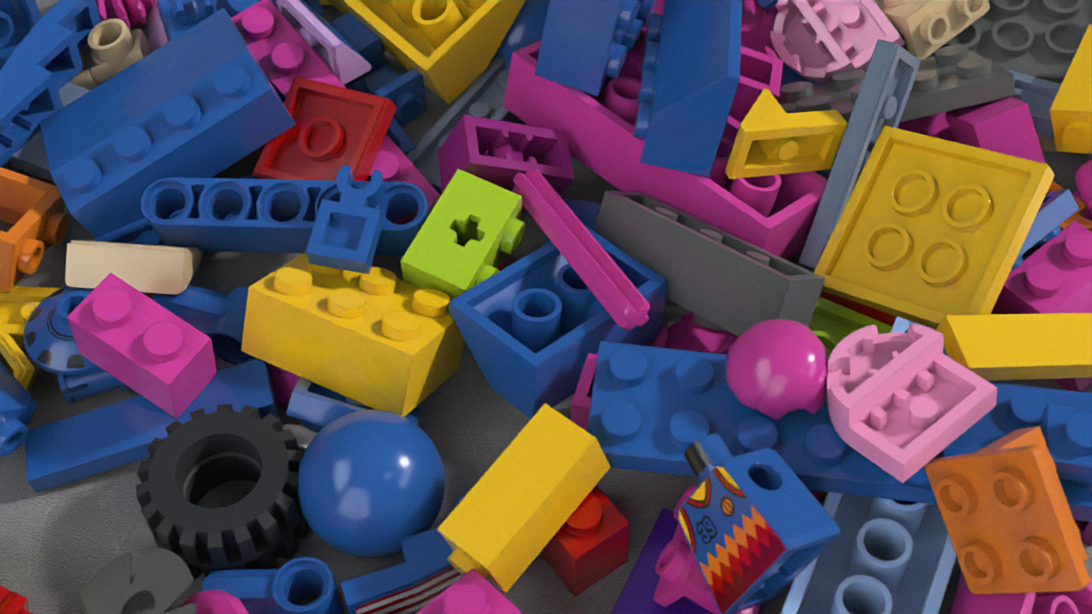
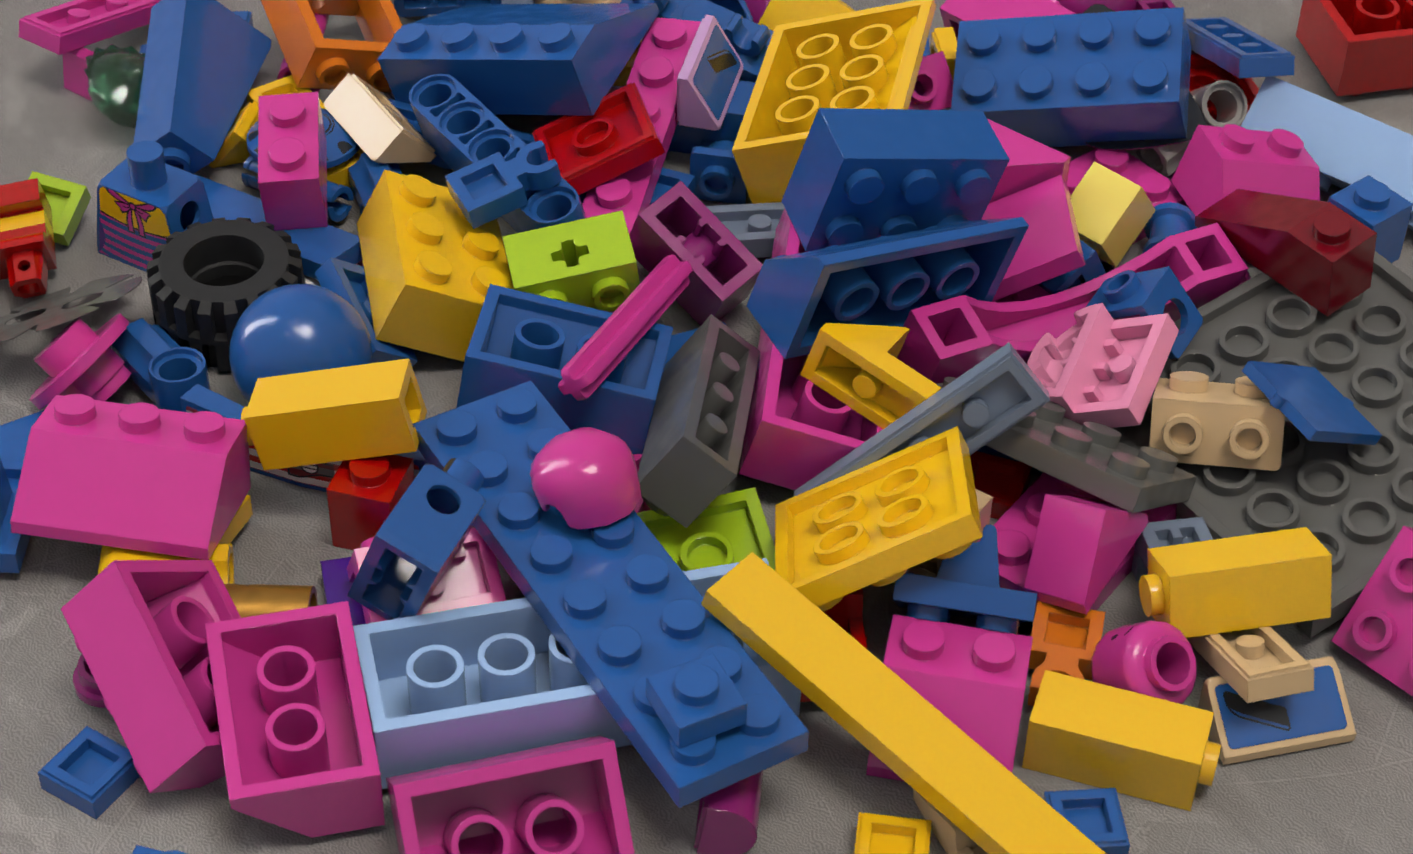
camera: 50 degrees right, 10 degrees down
bright pink slope [827,323,998,483] -> none
orange bracket [925,426,1090,594] -> none
none -> blue torso [97,140,214,272]

